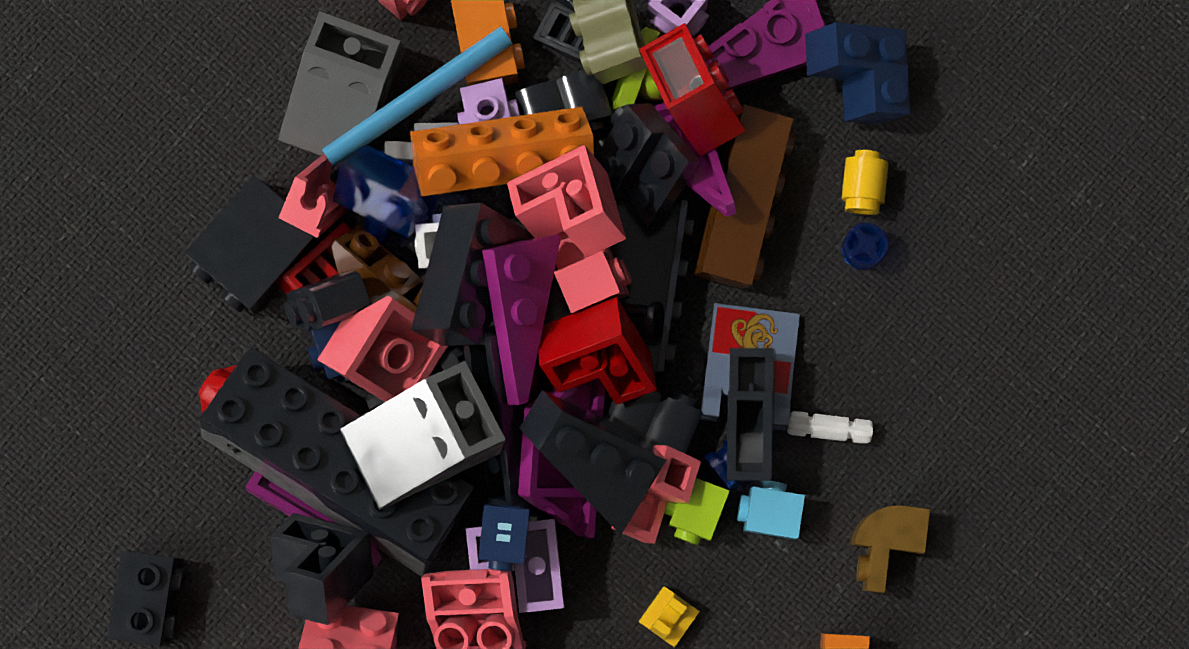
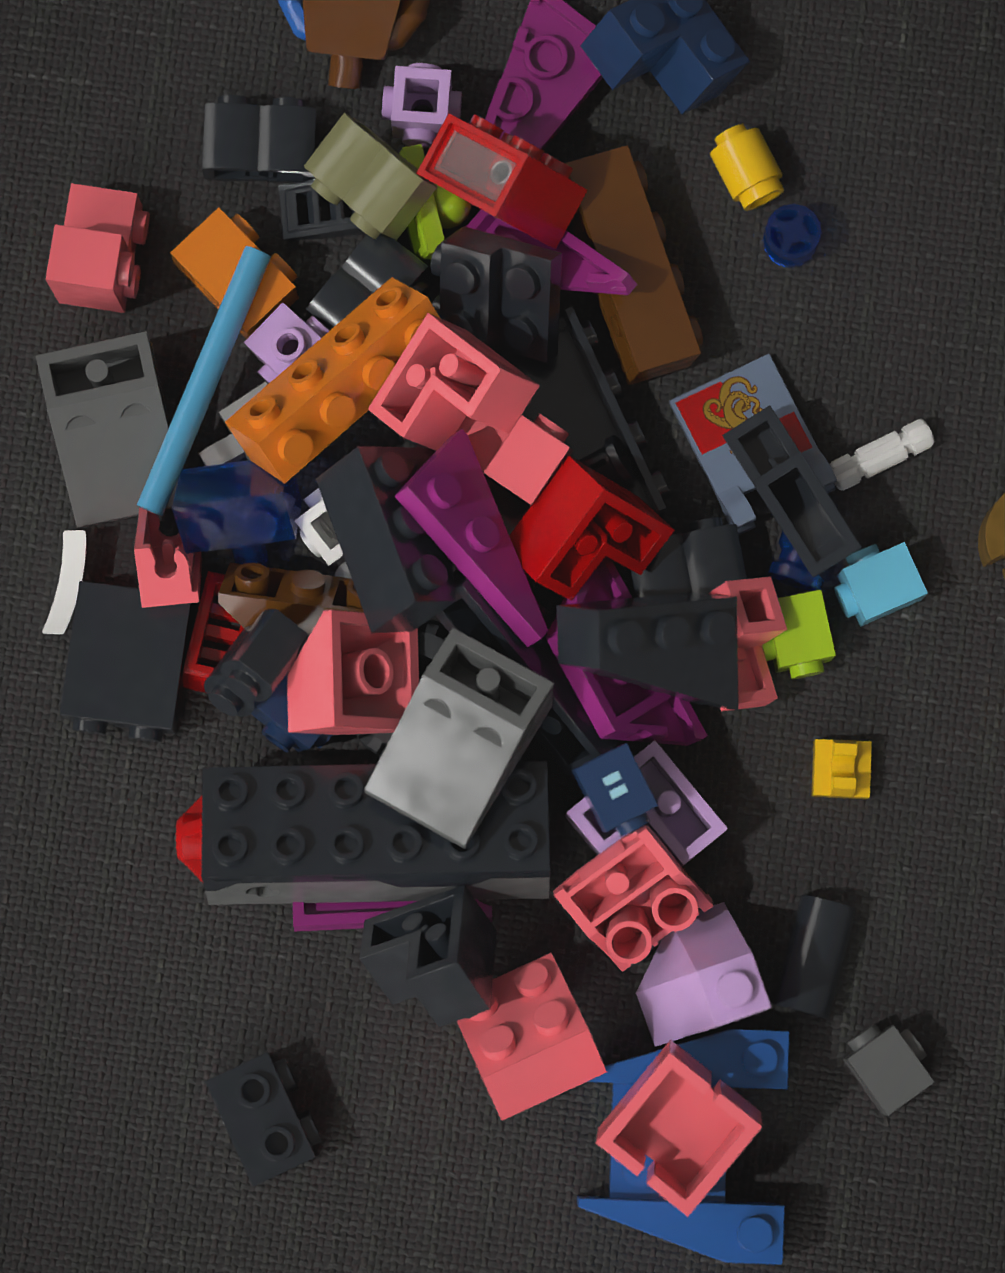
camera: 35 degrees left, 0 degrees up
none -> white sticker [42,530,86,634]

